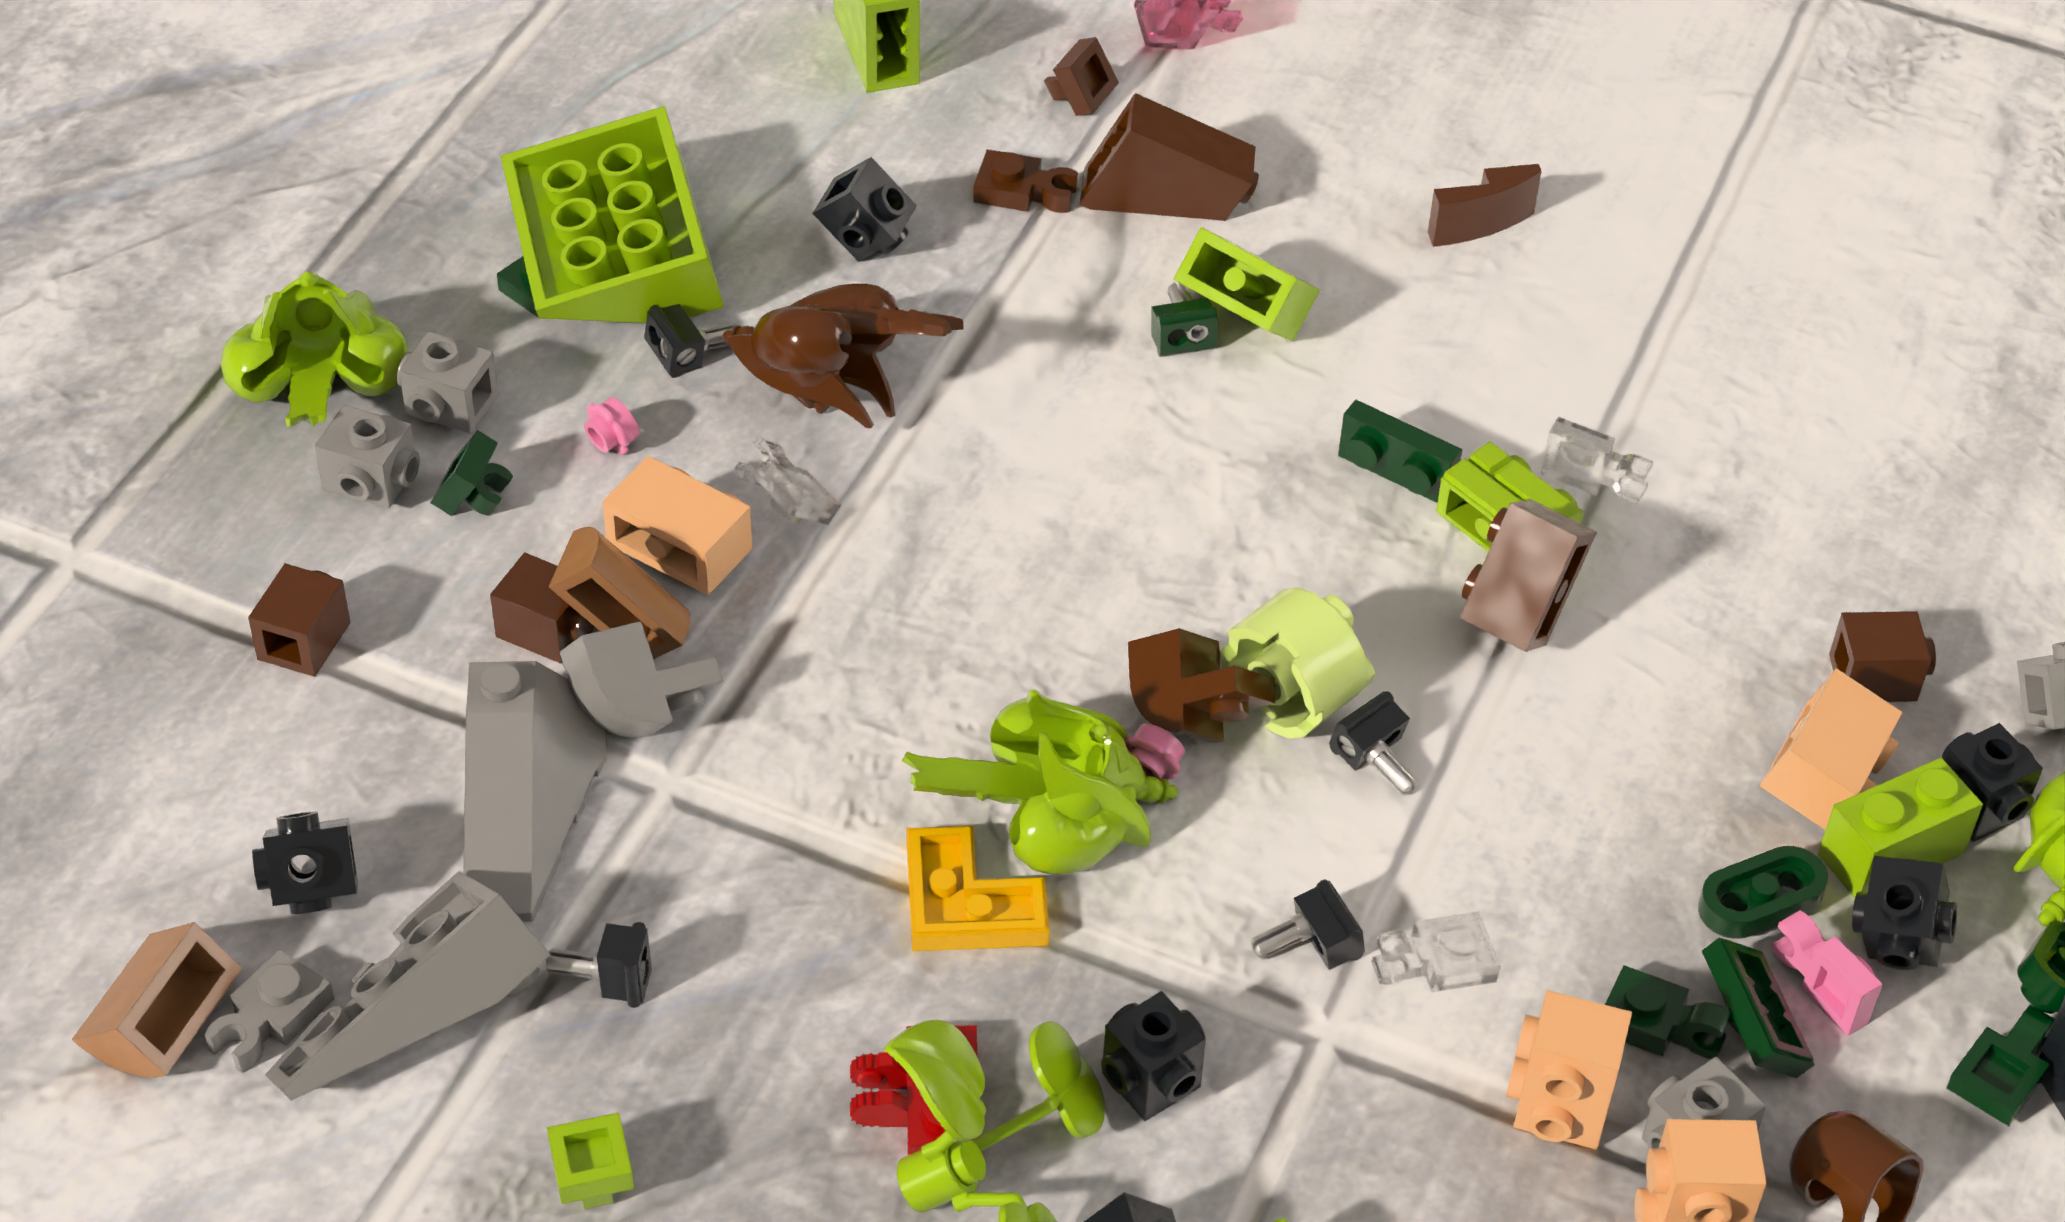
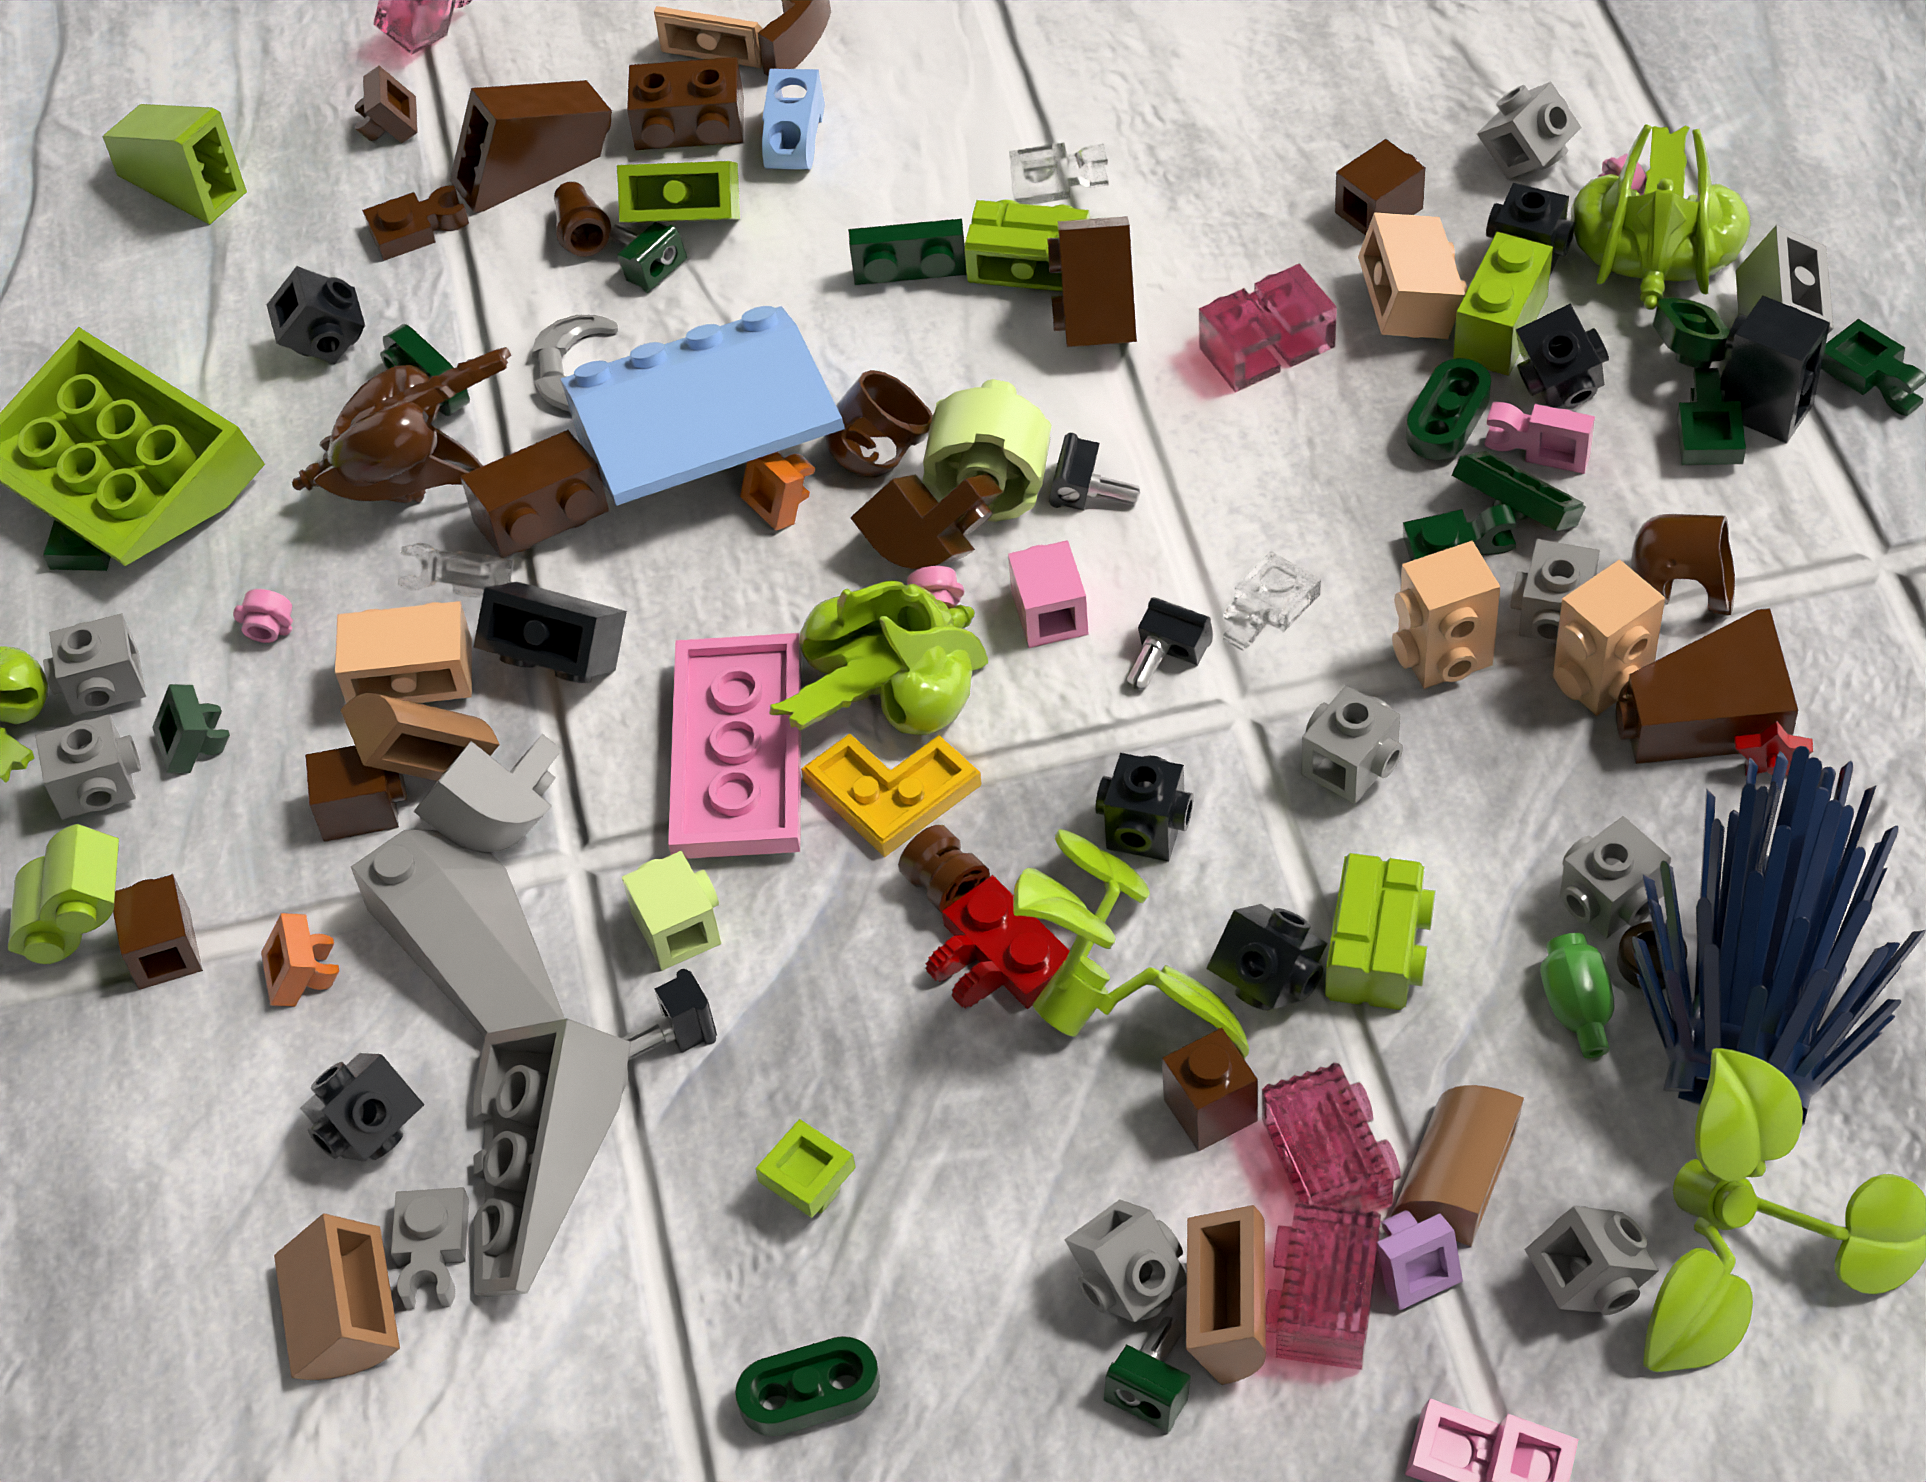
camera: 30 degrees left, 5 degrees up
black piece [644,304,739,378] -> none
none -> lime brick [8,824,119,964]
none -> orange tile [261,913,340,1007]
none -> dark green plate [380,324,470,416]
none -> reddish brown brick [460,429,609,558]
none -> black brick [473,581,627,683]
none -> light grey piece [532,315,618,412]
none -> reddish brown cone [554,182,611,257]
none -> light blue slope [560,306,845,506]
none -> yellowish green brick [622,850,721,970]
none -> reddish brown brick [627,57,744,150]
none -> light nougat slope [654,6,763,68]
none -> bright pink plate [668,633,802,859]
none -> orange tile [740,452,815,530]
none -> light blue leg [762,69,825,170]
none -> reddish brown helmet [825,370,933,478]
none -> reddish brown wheel [898,825,990,913]
none -> bright pink brick [1008,540,1089,648]
none -> clear pink piece [1199,263,1337,393]
none -> light grey brick [1301,685,1403,804]

